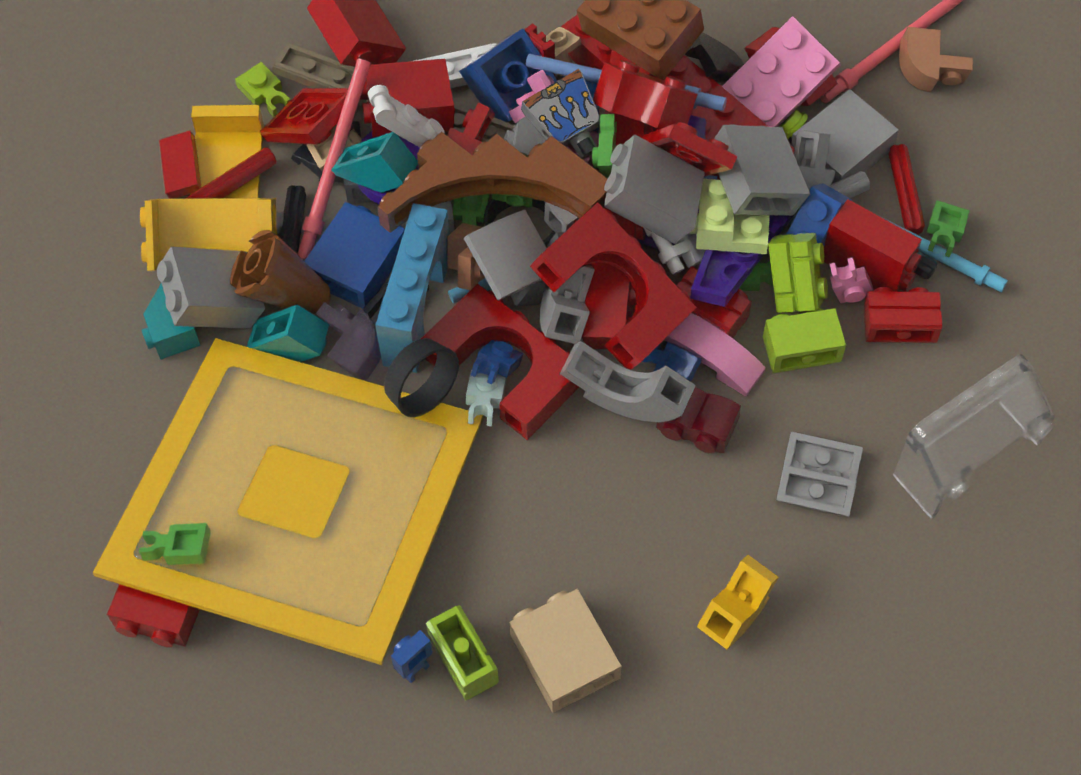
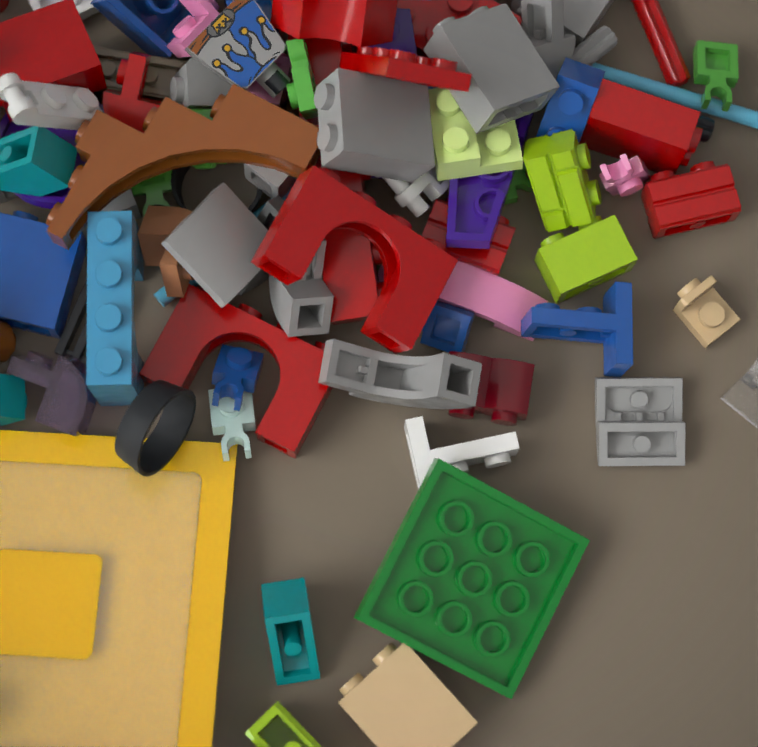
camera: 20 degrees left, 15 degrees up
yellow brick [697,555,779,650] -> none
none -> teal slope [261,577,321,686]
none -> green plate [353,458,590,700]
none -> white bracket [404,416,519,490]
none -> blue bracket [521,281,633,377]
none -> tan bracket [673,275,741,348]

